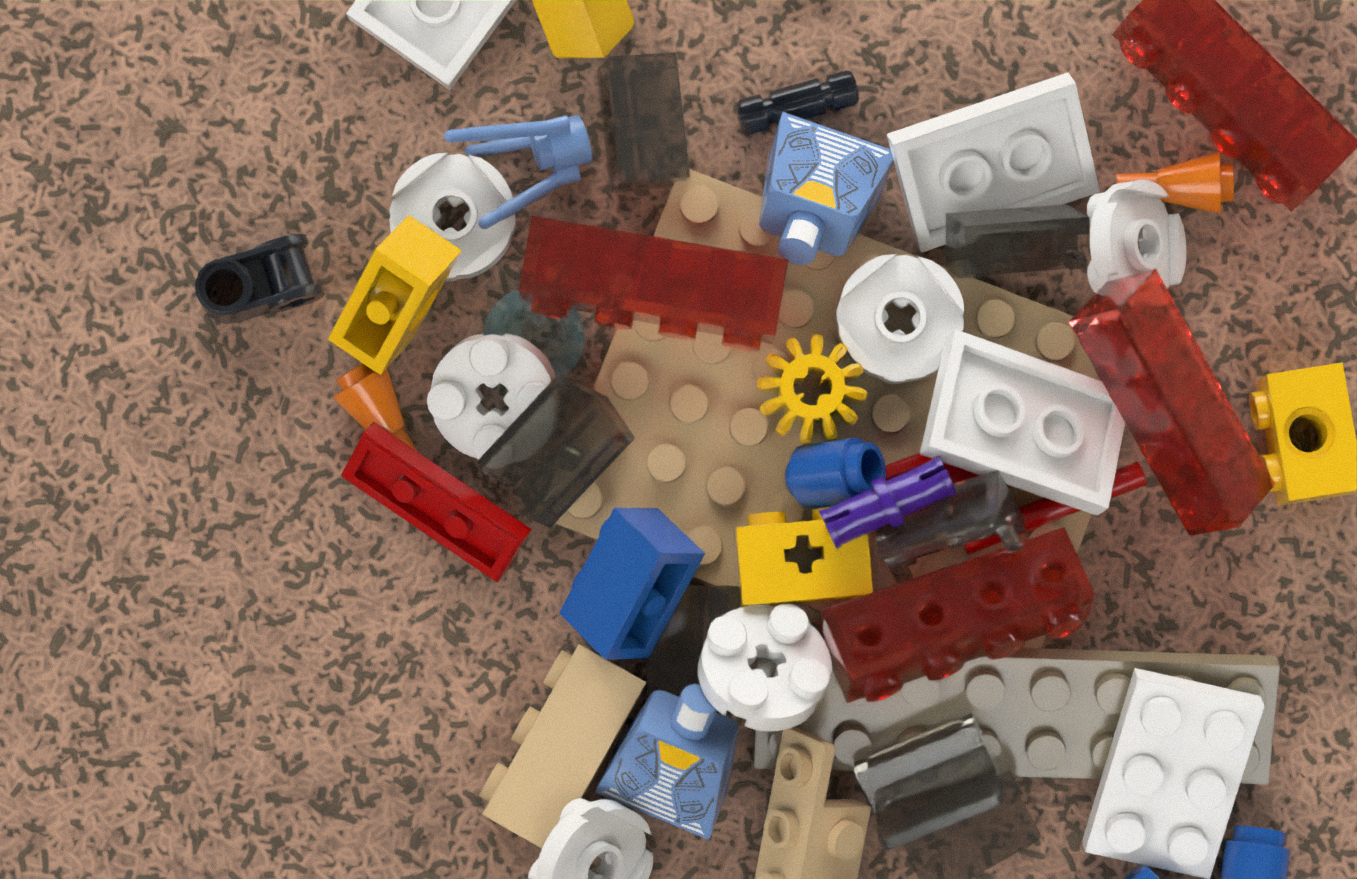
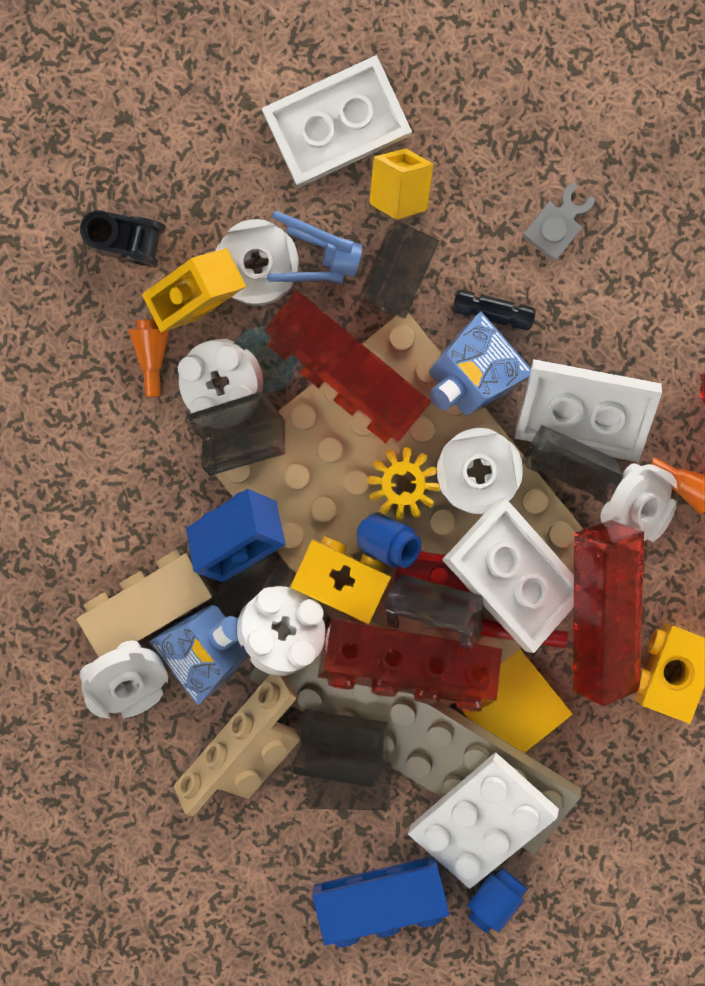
camera: 30 degrees right, 5 degrees up
red tile [341,422,532,583] -> none
dark purple pin [819,455,957,549] -> none
none -> yellow tile [455,649,573,753]

